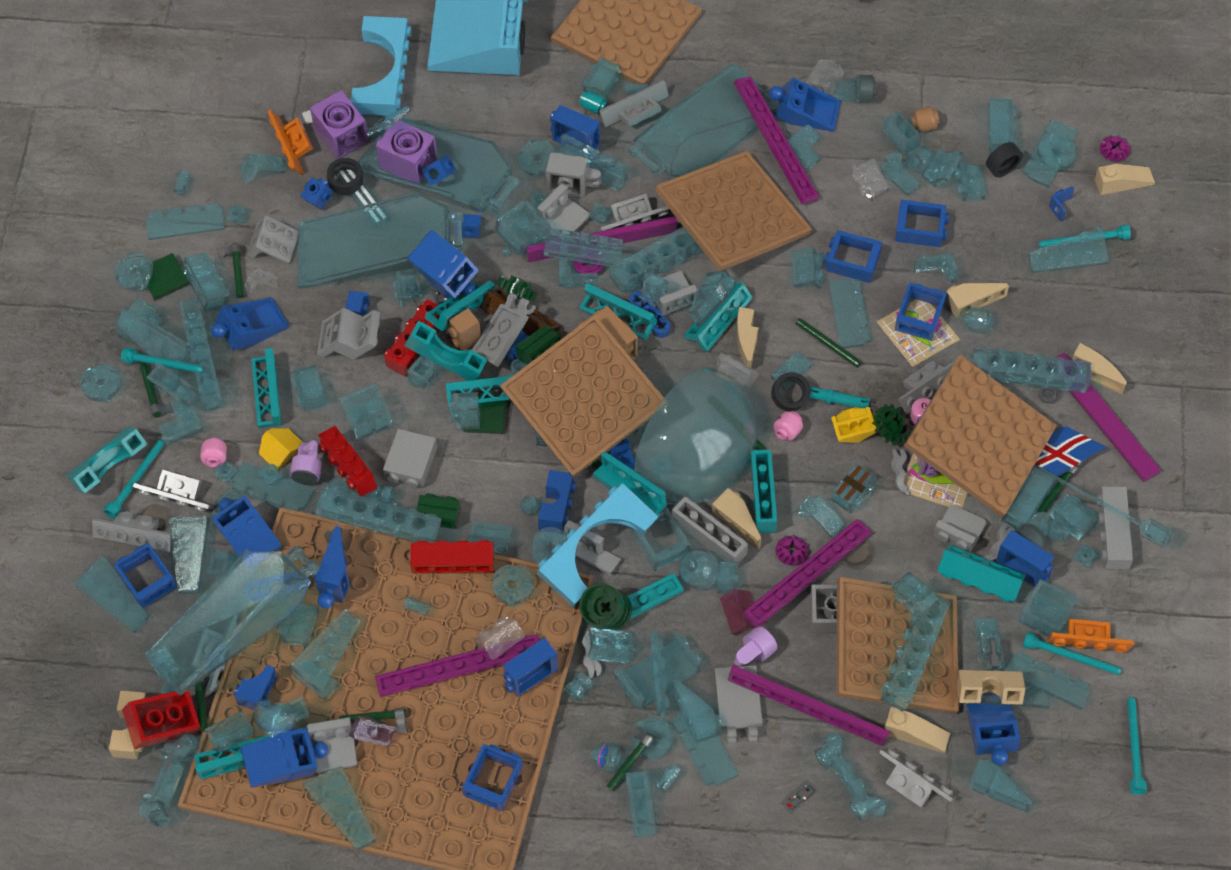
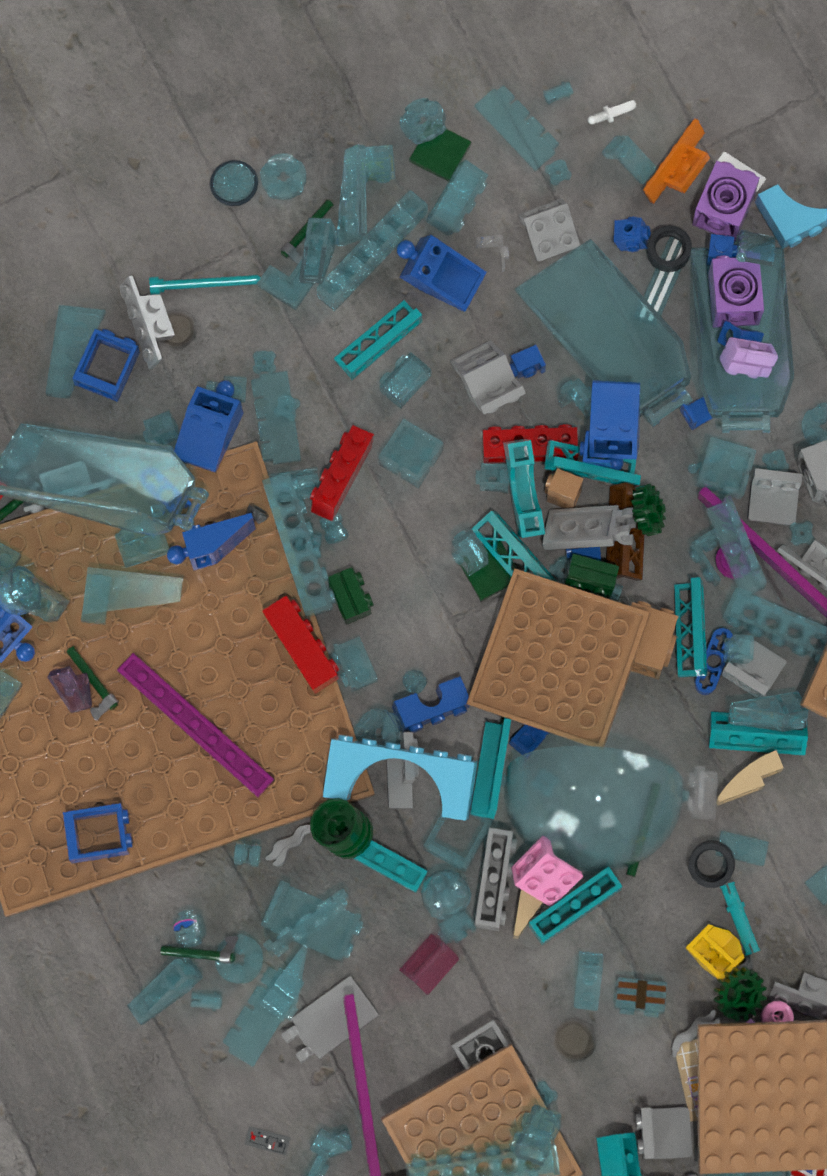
camera: 60 degrees right, 15 degrees up
teal arch [66,426,147,494] -> none
teal piece [121,347,203,373] -> none
bracket [133,470,215,512] -> none
clear light blue wing [169,516,210,594] -> none
bright pink head [200,438,227,467] -> none
dark green piece [218,243,244,298] -> none
blue arch [234,665,277,712] -> none
yellow slope [259,428,304,472] -> none
lavender piece [289,440,322,485] -> none
light grey bracket [307,717,357,773] -> none
light grey brick [383,429,437,488] -> none
clear light blue pin [403,595,431,616] -> none
clear bracket [474,616,525,660] -> none
clear light blue plate [492,565,533,607] -> none
blue window [503,637,558,697] -> none
clear light blue bracket [588,628,634,664] -> none
lavender piece [734,626,777,666] -> none
magenta tile [743,518,872,627] -> none
bright pink head [773,411,803,441] -> none
magenta gear [775,534,808,566] -> none
dark green bar [795,318,861,368] -> none
none -> clear light blue wheel [210,160,258,206]
none -> bright pink bracket [511,836,583,907]
none -> blue bracket [580,431,612,468]
none -> white piece [588,100,636,125]
none -> blue brick [707,234,738,265]
none -> lavender brick [720,337,778,379]

